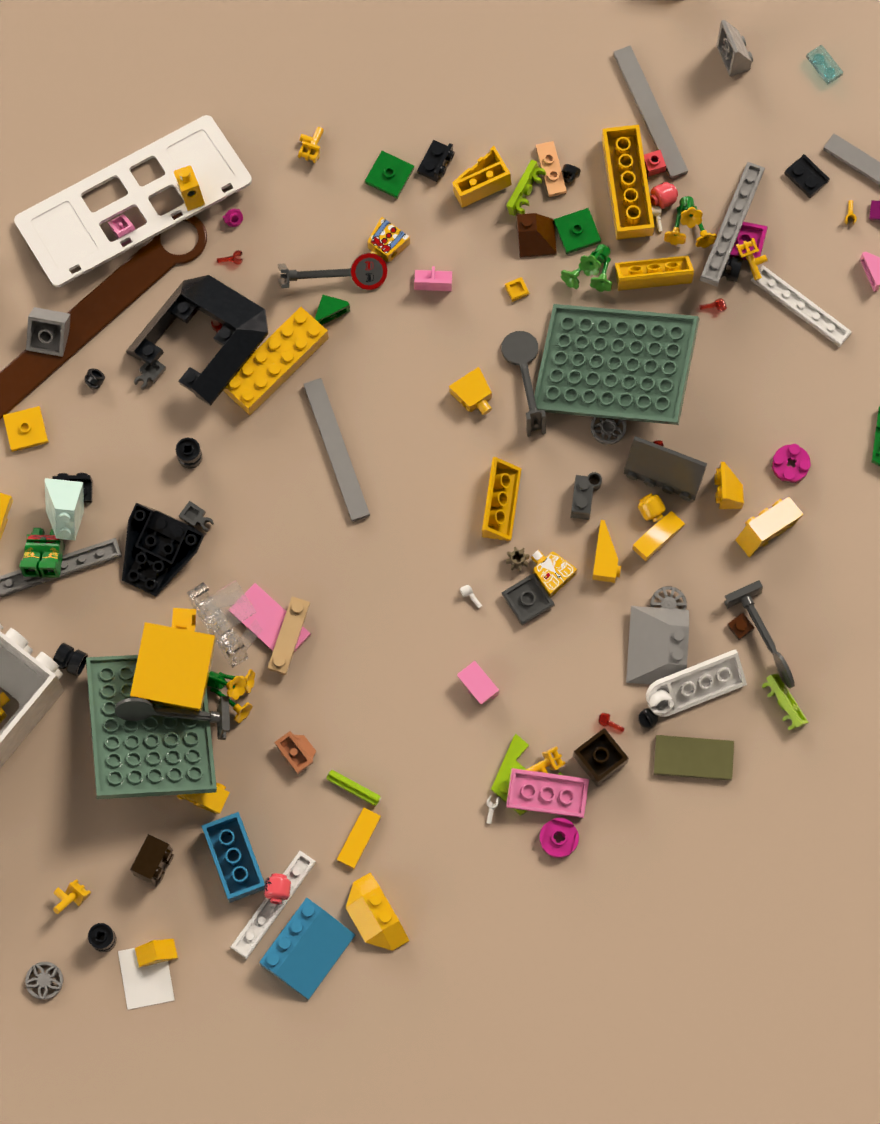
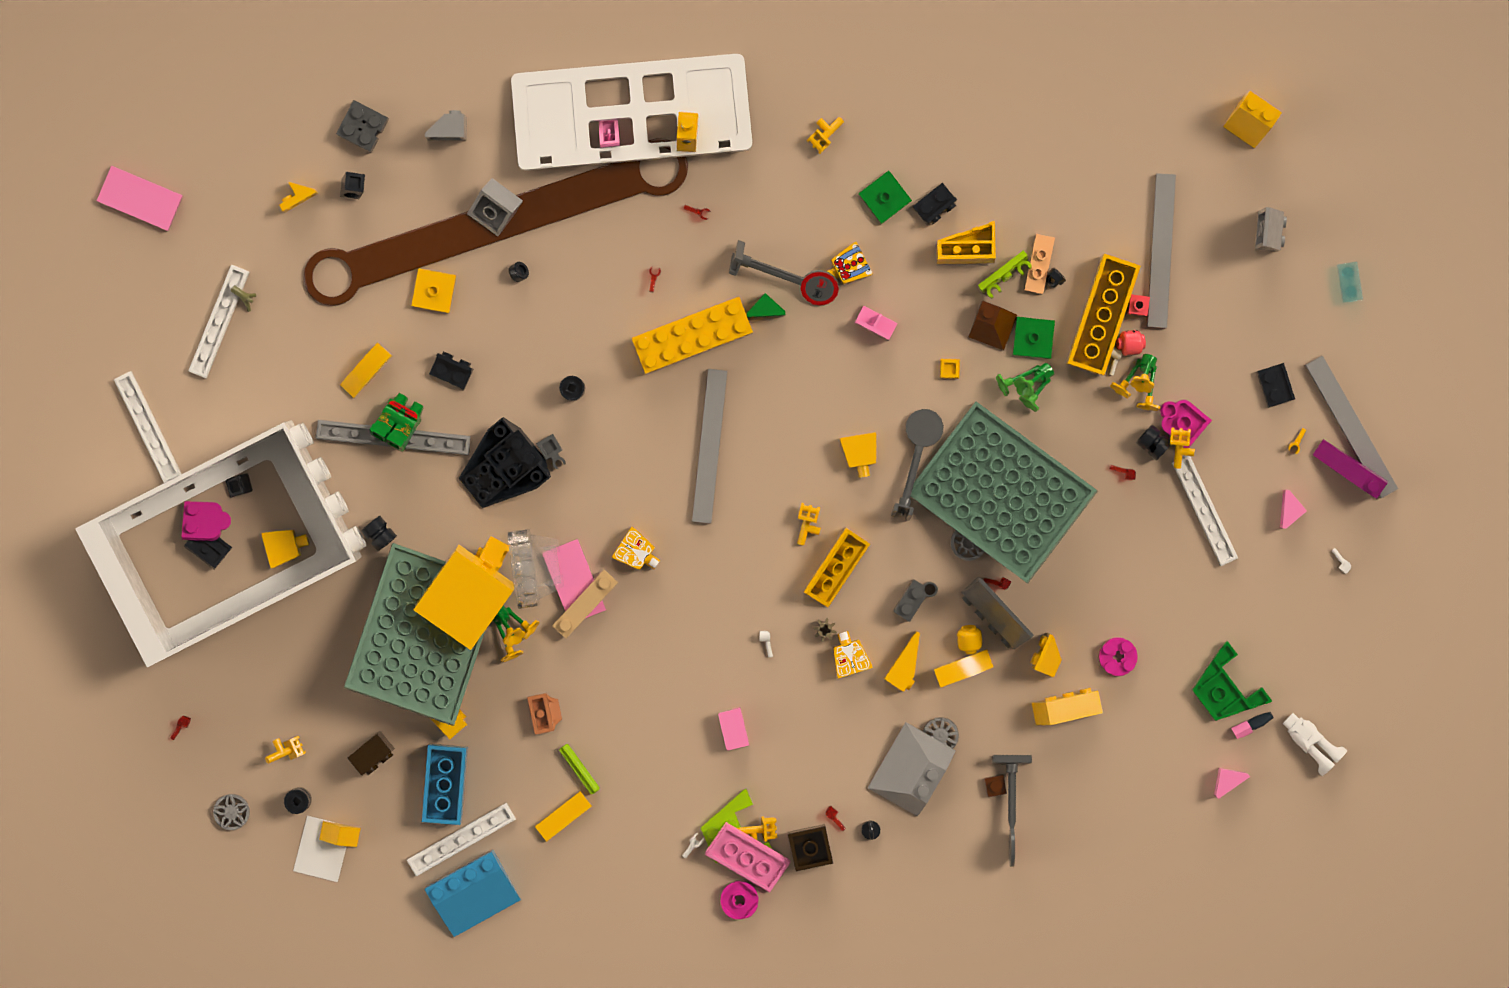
camera: 30 degrees right, 15 degrees up
light aqua slope [45,478,84,541] -> none
dark grey piece [115,696,230,740] -> none
black slope [126,275,269,406] -> none
dark grey plate [134,360,166,390] -> none
dark pink plate [222,209,243,227] -> none
coral head [264,873,291,904] -> none
yellow wedge [346,873,410,951] -> none
dark grey plate [502,573,555,625] -> none
yellow slope [615,255,694,291] -> none
white plate [646,649,747,717] -> none
olive tile [653,735,734,781] -> none
light grey tile [700,162,765,286] -> none
lime plate [762,674,809,730] -> none
none -> torso [612,526,660,570]
none -> yellow arm [797,503,821,545]

